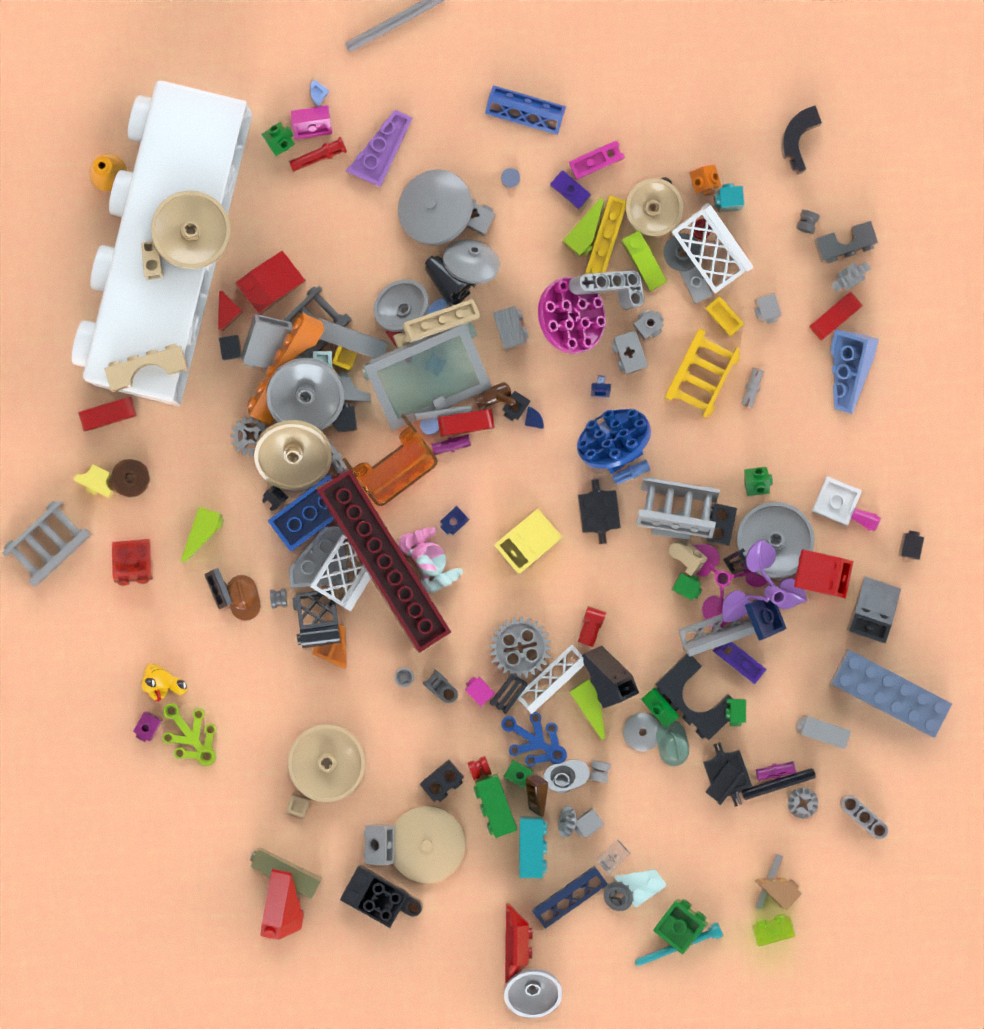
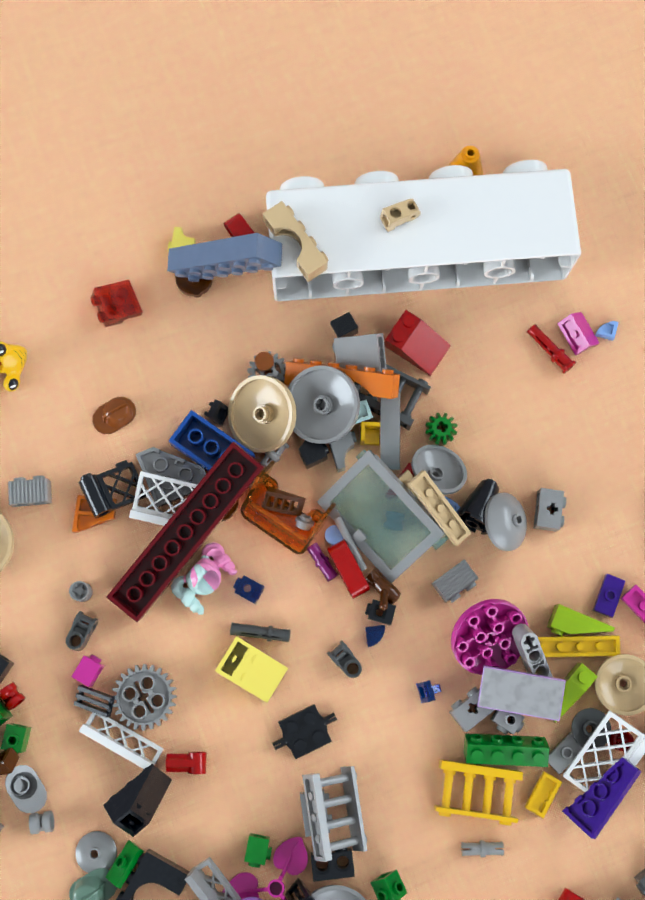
camera: 70 degrees right, 10 degrees down
light grey fence [2,500,92,587] -> none
tan dish [151,191,230,269] -> none
lime slope [181,507,224,563] -> none
black plate [205,568,233,609] -> none
red slope [218,291,243,331] -> none
green brick [261,122,295,156] -> none
dark grey wheel [270,588,288,609] -> none
medium lavender wing [346,110,413,188] -> none
light grey dish [398,169,473,245] -> none
sand blue tile [501,168,520,188] -> none
blue plant [501,712,567,767] -> none
lime slope [569,679,605,740] -> none
blue bracket [577,409,651,474] -> none
medium blue axle [612,459,651,485] -> none
tan leg [669,540,708,576] -> none
light grey brick [754,293,781,324] -> none
none -> light grey brick [8,476,52,507]
none -> sand blue brick [167,233,282,282]
none -> dark grey pin [230,622,291,642]
none -> dark orange tile [255,352,274,372]
none -> reddish brown slope [262,486,306,516]
none -> light grey plate [295,514,315,531]
none -> dark grey piece [327,640,362,678]
none -> green gear [425,413,458,445]
none -> green brick [463,733,550,767]
none -> flat silver tile [477,665,566,721]
none -> dark purple wing [562,757,642,839]

